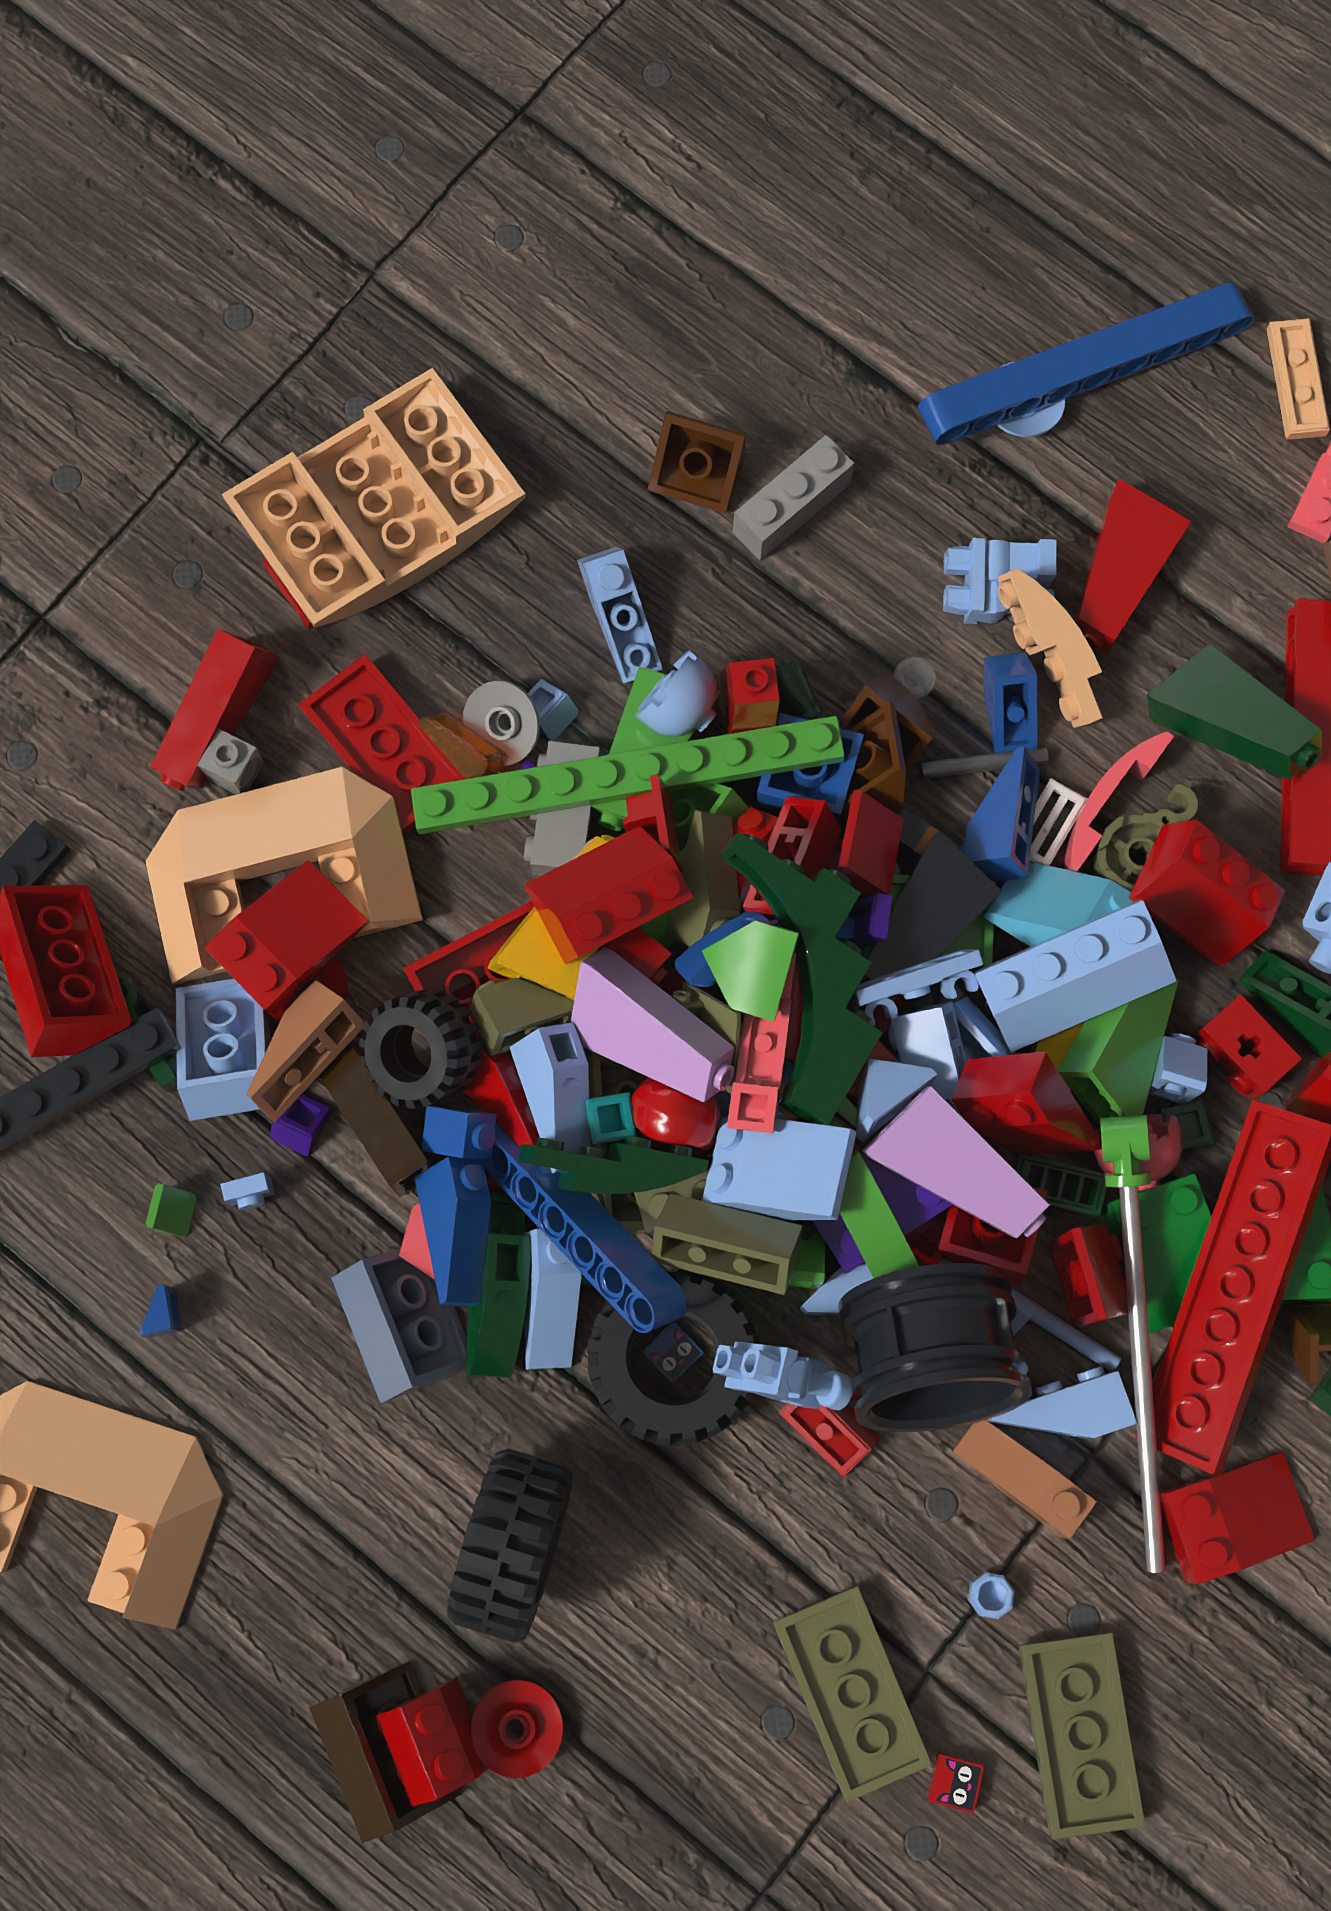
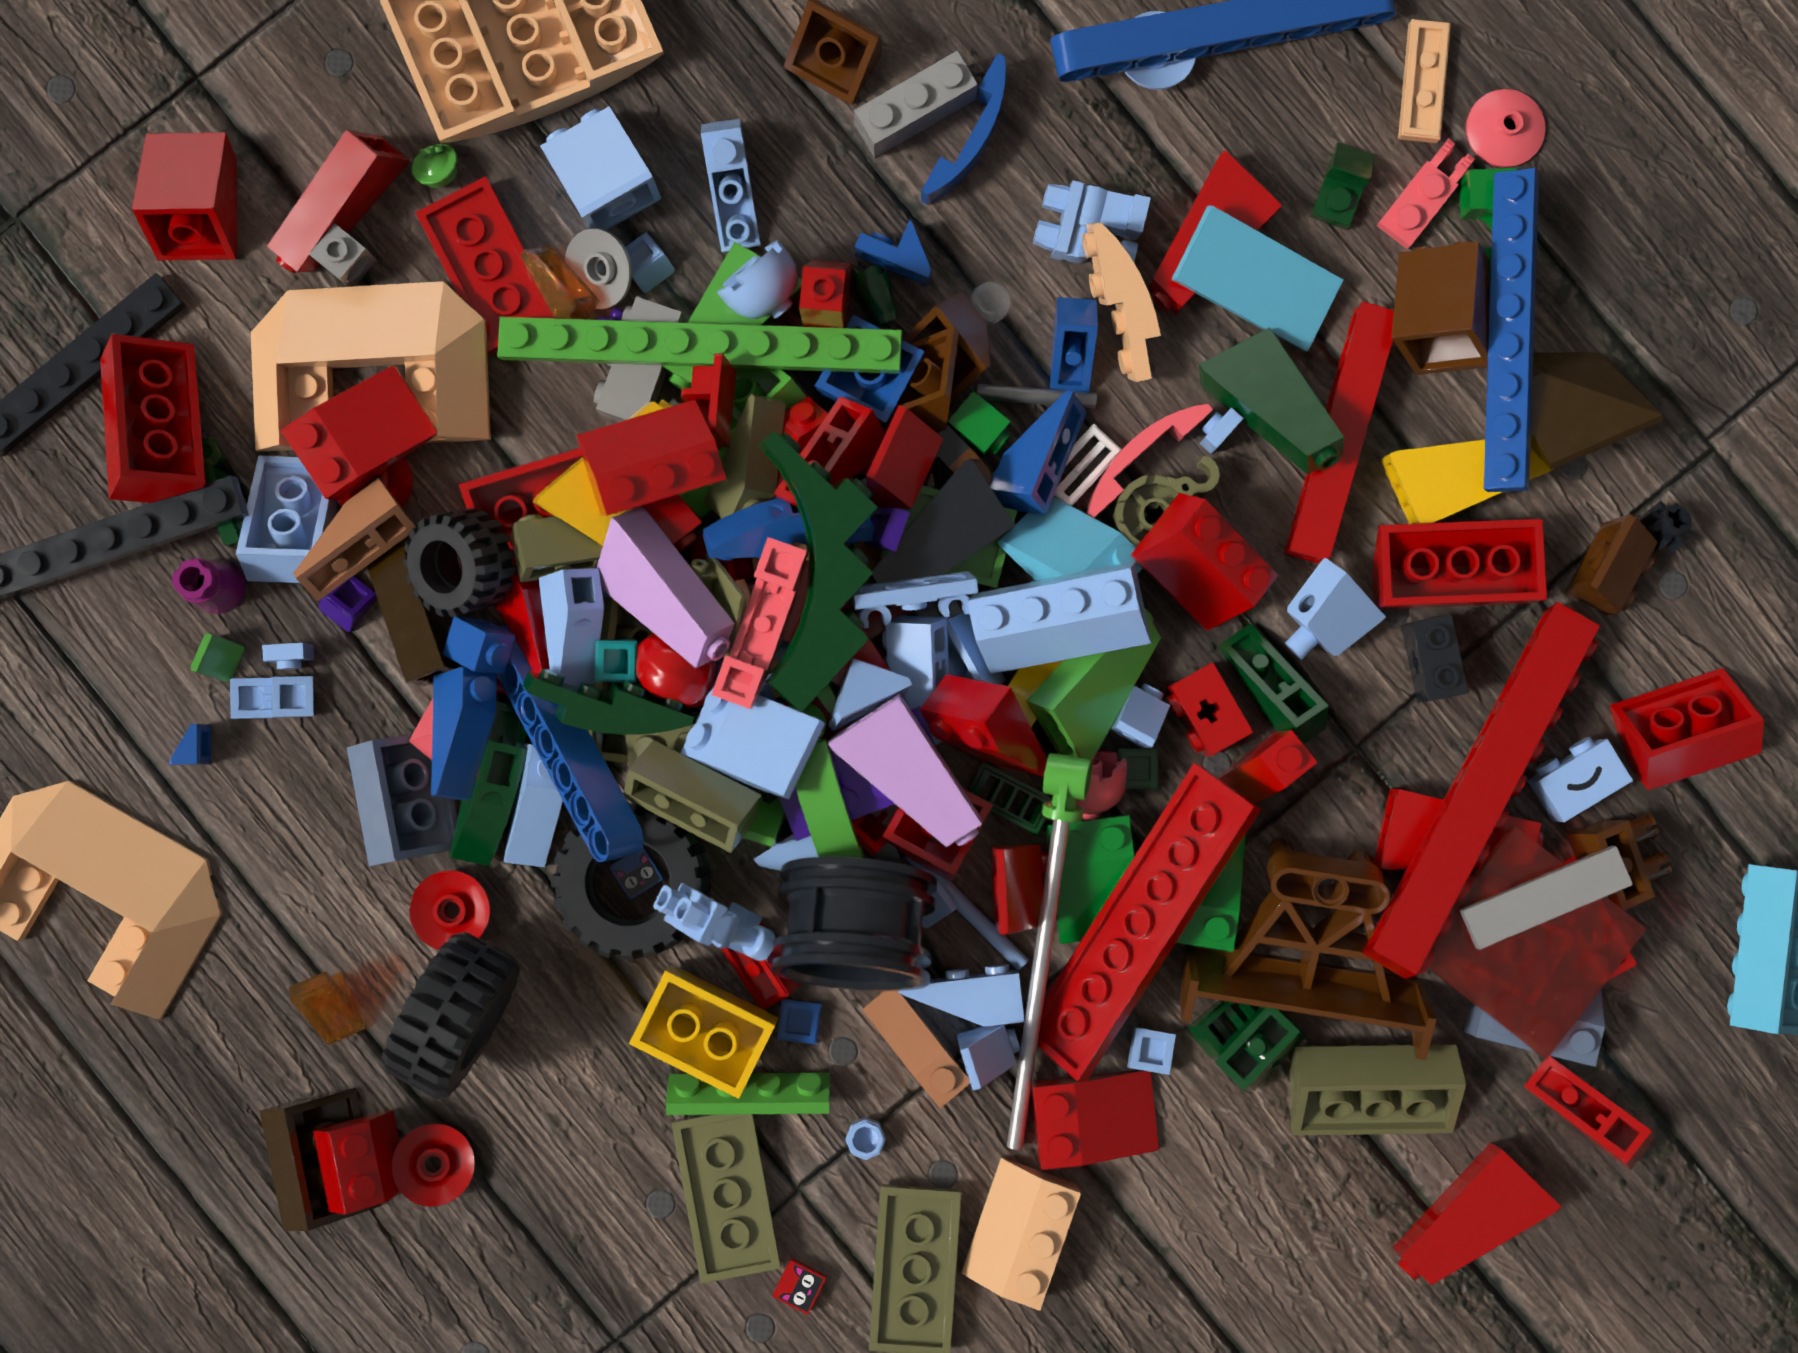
camera: 10 degrees right, 10 degrees up
bright green slope [702,920,800,1022] -> none
none -> red slope [132,132,237,261]
none -> magenta plant [172,558,246,614]
none -> light blue slope [230,676,314,719]
none -> clear orange slope [289,971,365,1045]
none -> red dish [409,870,491,950]
none -> bright green hat [412,144,458,188]
none -> light blue slope [540,106,662,230]
none -> yellow slope [629,964,779,1099]
none -> bright green plate [666,1073,830,1115]
none -> blue tile [777,998,822,1045]
none -> blue slope [854,220,931,287]
none -> blue slope [921,53,1006,205]
none -> green brick [947,391,1011,458]
none -> light blue slope [957,1025,1020,1091]
none -> light nougat slope [961,1157,1081,1311]
none -> light blue plate [1127,1027,1176,1075]
none -> medium azure tile [1171,206,1343,352]
none -> light blue plate [1199,408,1243,454]
none -> dark green slope [1310,142,1375,230]

